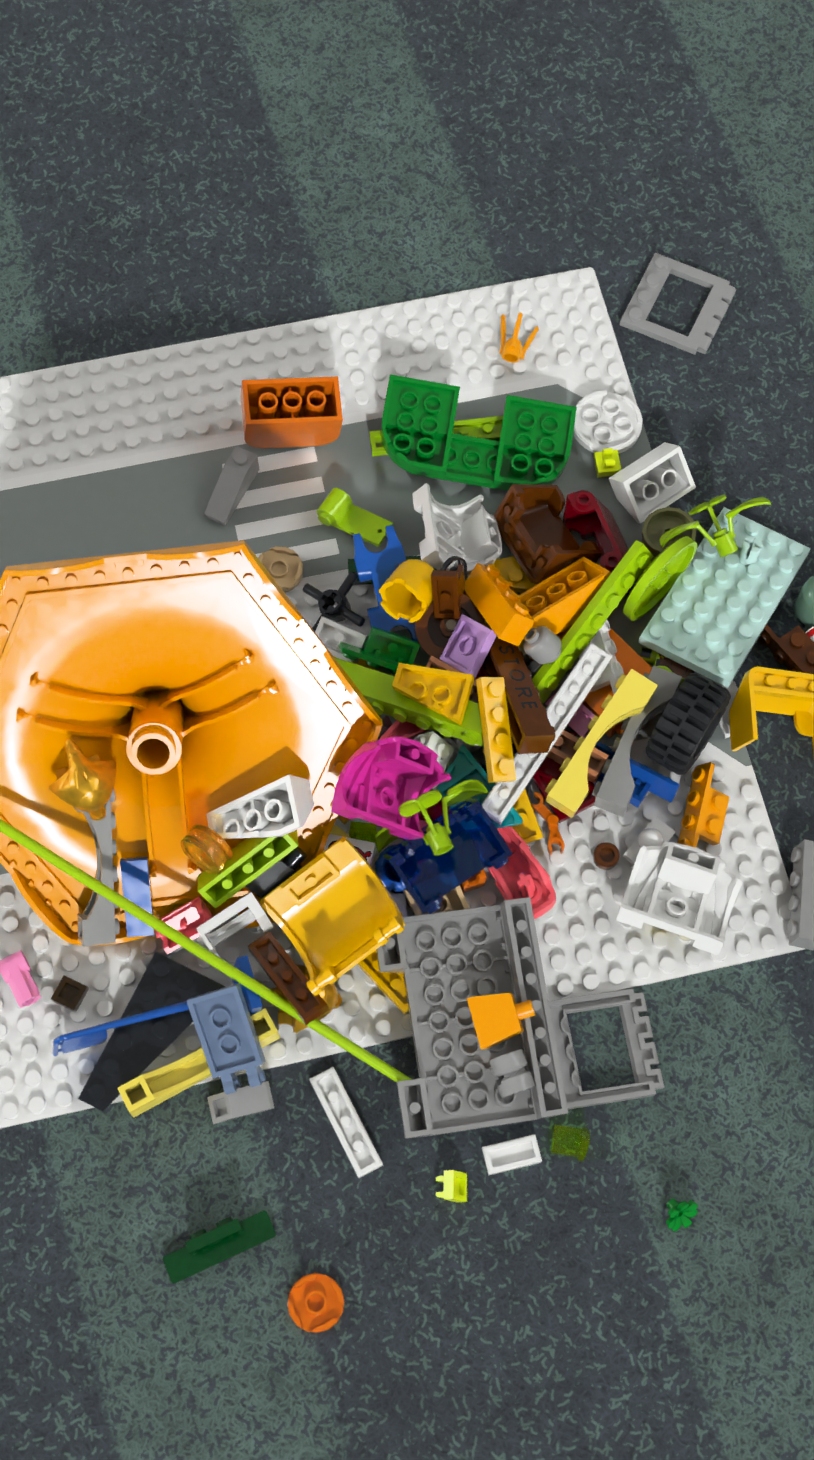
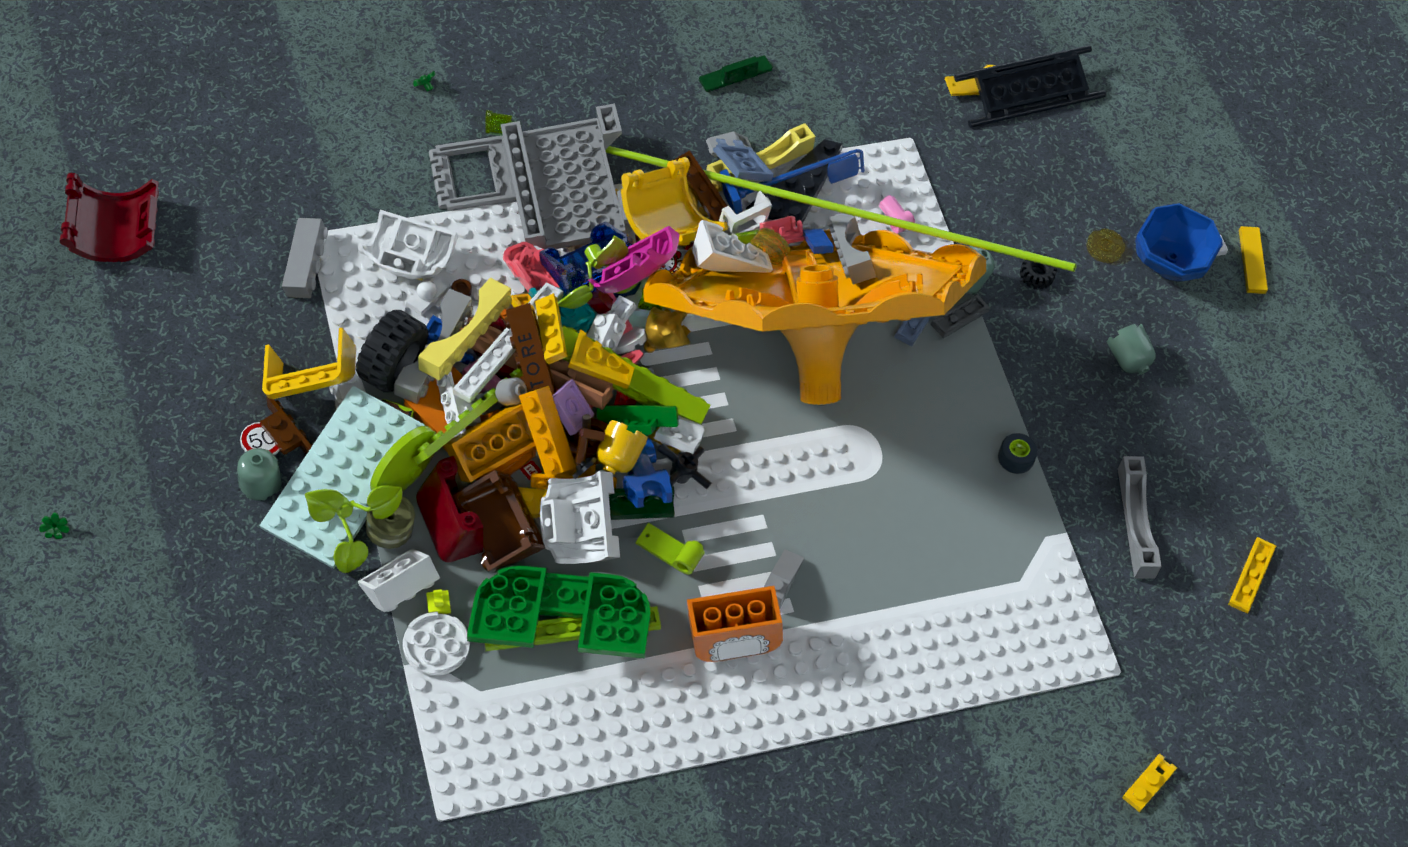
camera: 170 degrees right, 10 degrees down
pearl gold piece [49,739,116,821] -> none
dark brown plate [51,975,89,1013] -> none
tan tile [258,547,303,593] -> none
orange tile [287,1273,344,1333] -> none
white tile [309,1067,383,1178] -> none
neon yellow tile [436,1170,467,1202] -> none
light orange torso [467,993,535,1050] -> none
white tile [482,1134,542,1176] -> none
light grey wheel [489,1049,535,1098] -> none
light orange plant [499,313,539,363] -> none
light grey hinge [620,253,736,355] -> none
light orange bracket [677,762,729,848] -> none

